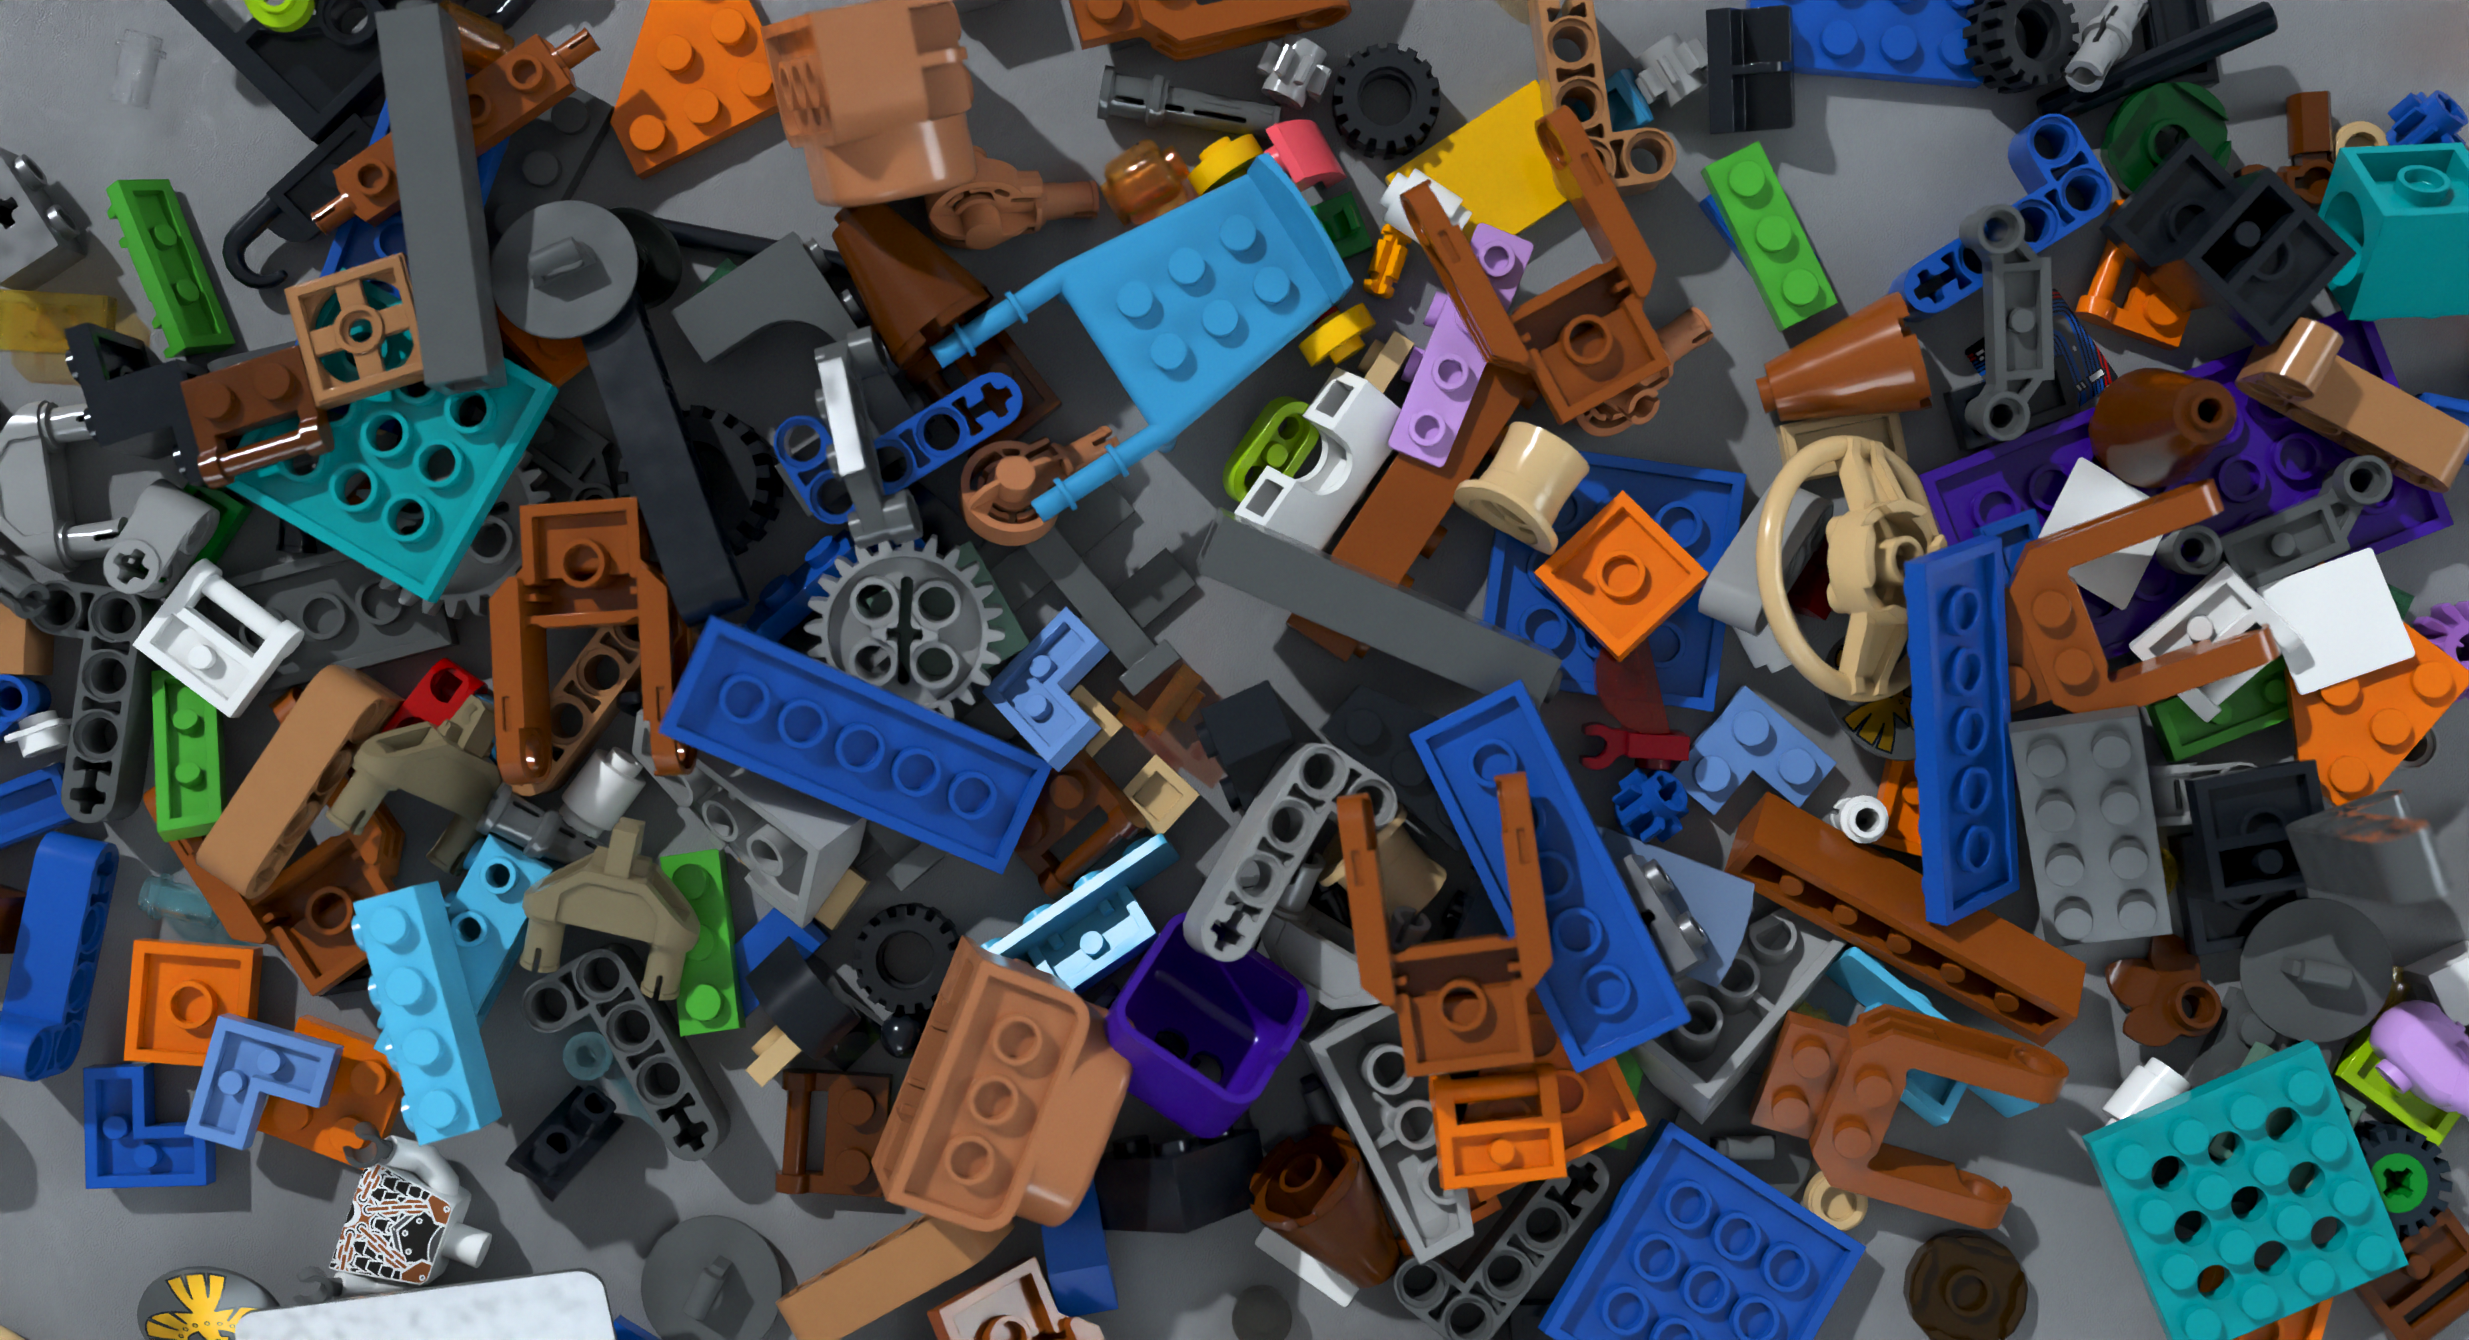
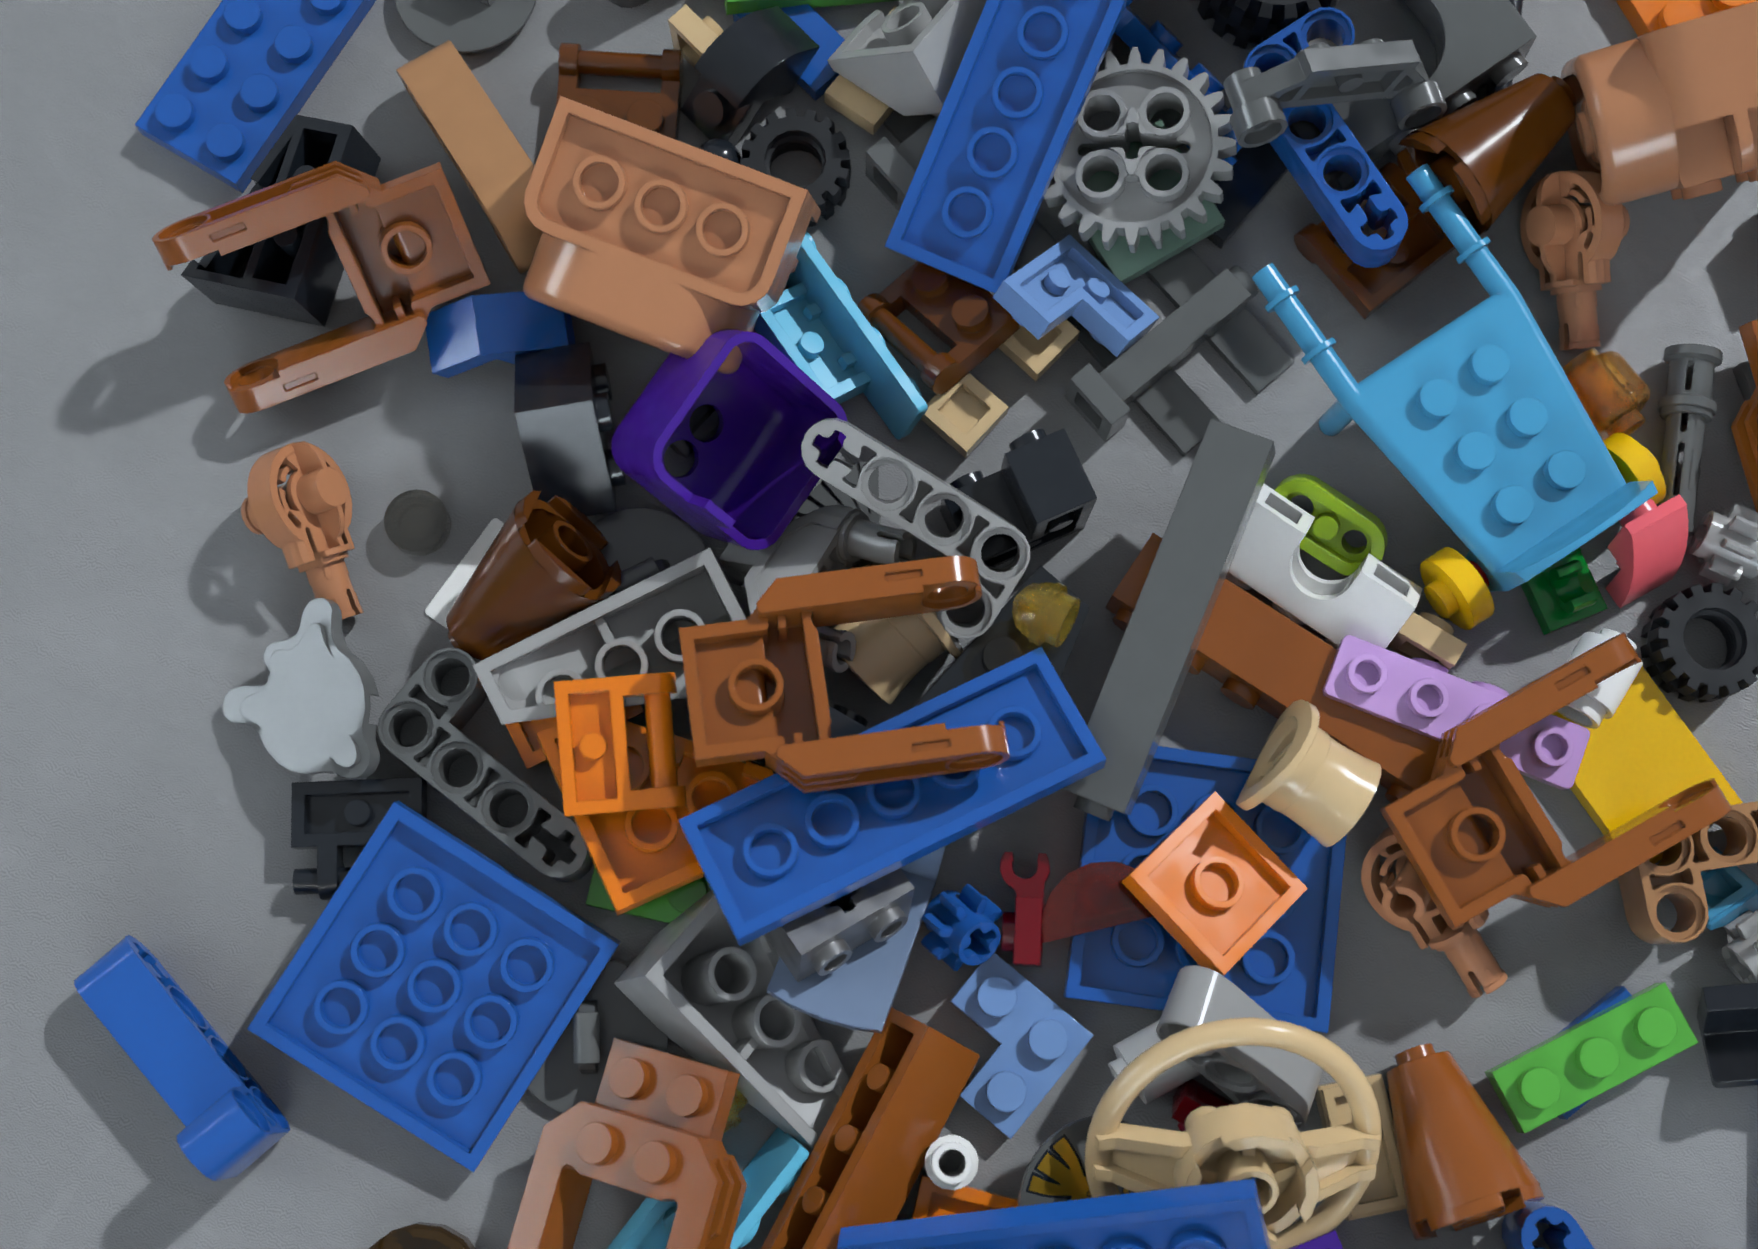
camera: 90 degrees right, 10 degrees down
nougat pin [958,426,1120,546] -> none
clear orange bracket [1111,663,1205,738] -> none
light orange piece [1363,223,1412,299] -> none
tan tile [1803,1171,1868,1232] -> none
none -> clear yellow plate [1013,582,1081,648]

